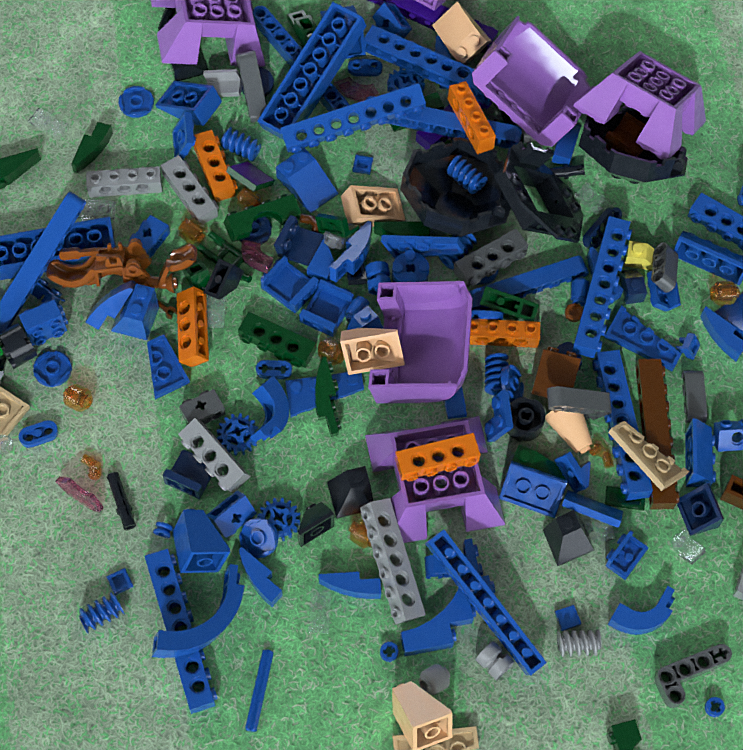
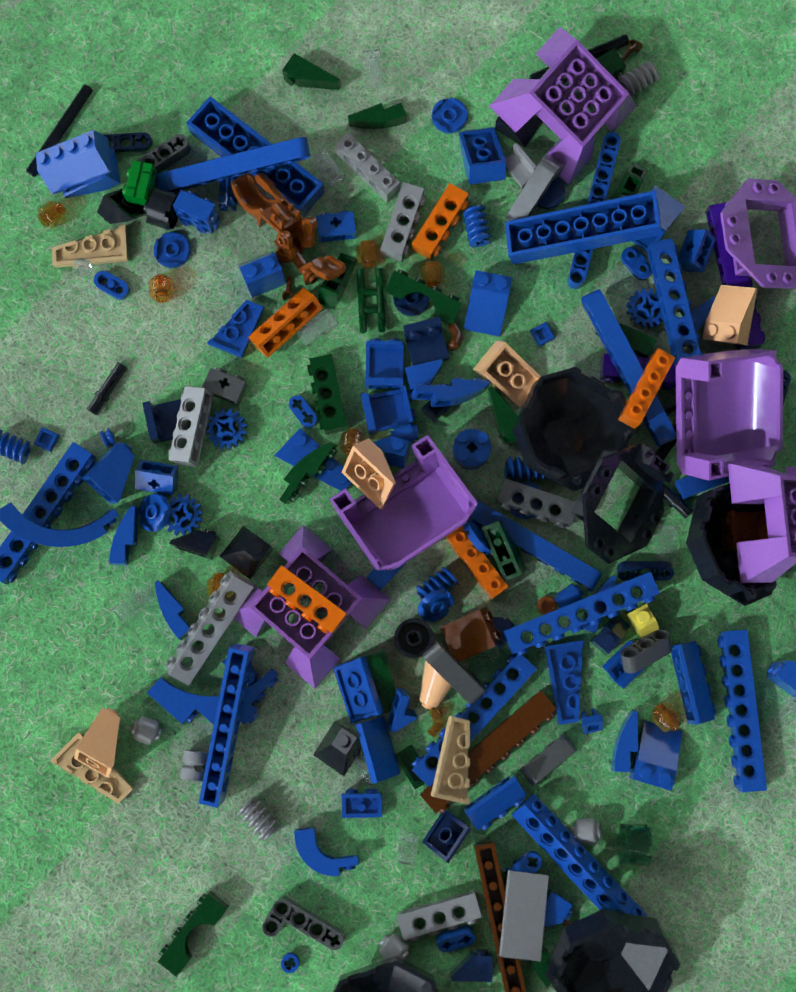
camera: 55 degrees right, 15 degrees up
clear pink tile [55,476,104,513] -> none
clear orange arm [81,454,102,480] -> none
blue slope [85,280,135,330] -> none
blue plate [172,112,196,160] -> none
black slope [203,259,244,300] -> none
tile [226,161,275,192] -> none
clear pink tile [241,240,273,273] -> none
blue axle [245,650,274,732] -> none
blue arch [250,376,289,443] -> none
blue brick [280,83,426,153] -> none
dark green panel [315,213,359,238] -> none
clear slope [324,231,346,252] -> none
tile [334,77,380,102] -> none
blue wheel [365,261,391,295] -> none
blue bush [380,642,399,662] -> none
blue wing [381,235,465,259] -> none
blue piece [447,155,488,194] -> none
blue plate [484,391,513,442] -> none
blue tile [554,605,581,631] -> none

